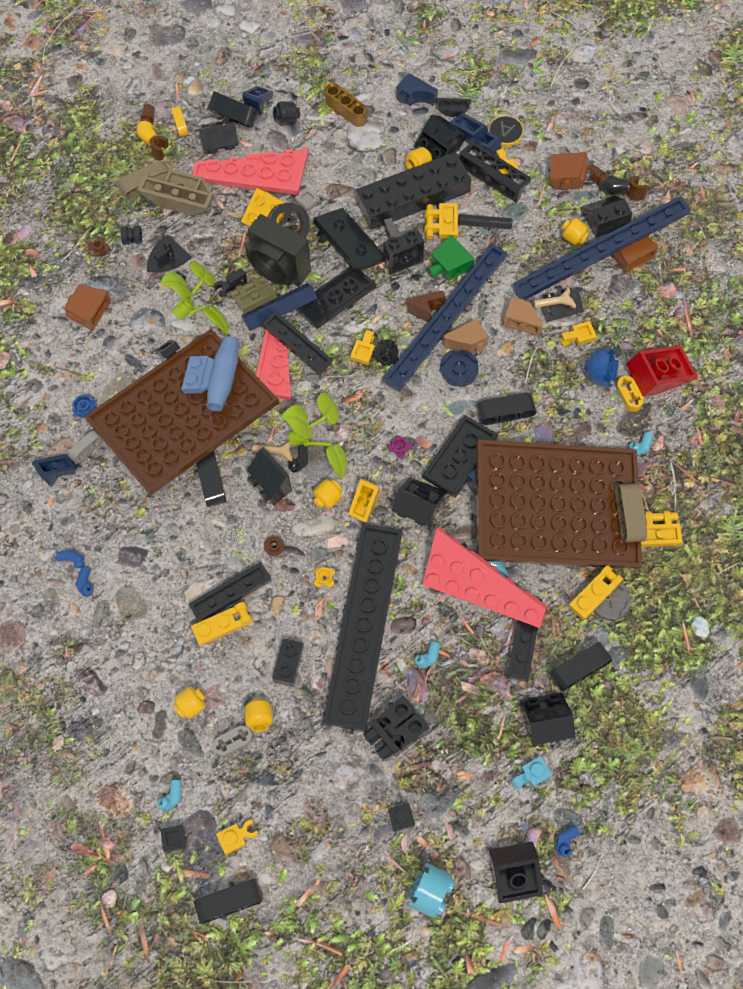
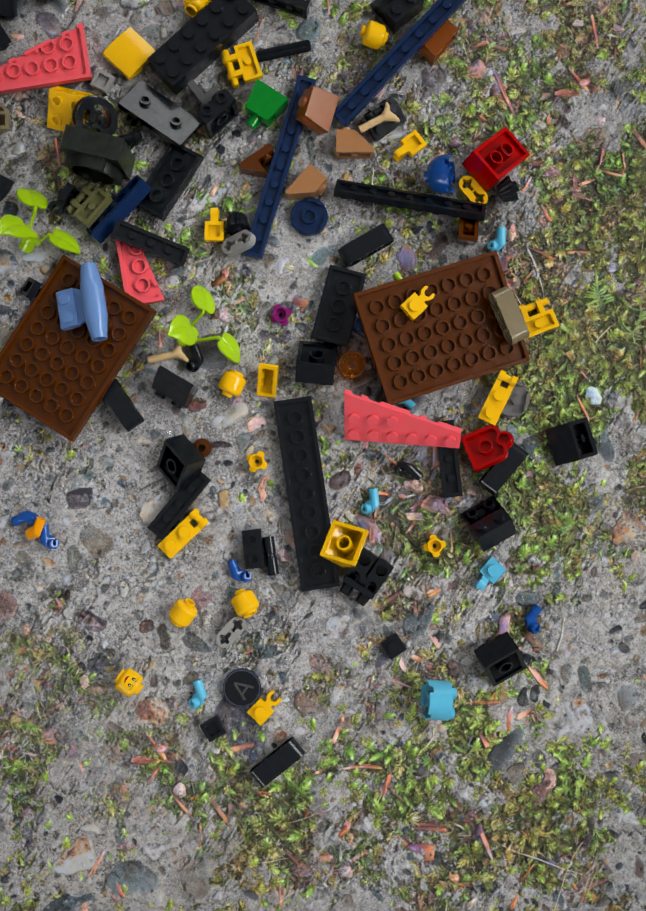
camera: 20 degrees left, 20 degrees up
none -> light orange arm [25,517,46,540]
none -> yellow slope [102,27,156,81]
none -> yellow head [114,668,144,697]
none -> black pin [118,129,143,146]
none -> black slope [156,434,206,492]
none -> light grey beam [221,229,256,257]
none -> black tile [223,668,261,708]
none -> blue arm [227,559,252,583]
none -> black piece [262,536,279,576]
none -> torso [295,86,339,135]
none -> yellow slope [319,520,369,567]
none -> black plate [334,179,486,221]
none -> clear orange wheel [338,351,365,379]
none -> black arm [394,461,423,480]
none -> yellow plate [399,286,435,321]
none -> yellow plate [423,534,446,557]
none -> reddish brown slope [456,217,479,246]
none -> clear arm [457,379,472,404]
none -> red plate [461,425,514,472]
none -> black piece [496,175,519,202]
none -> black slope [545,417,598,466]

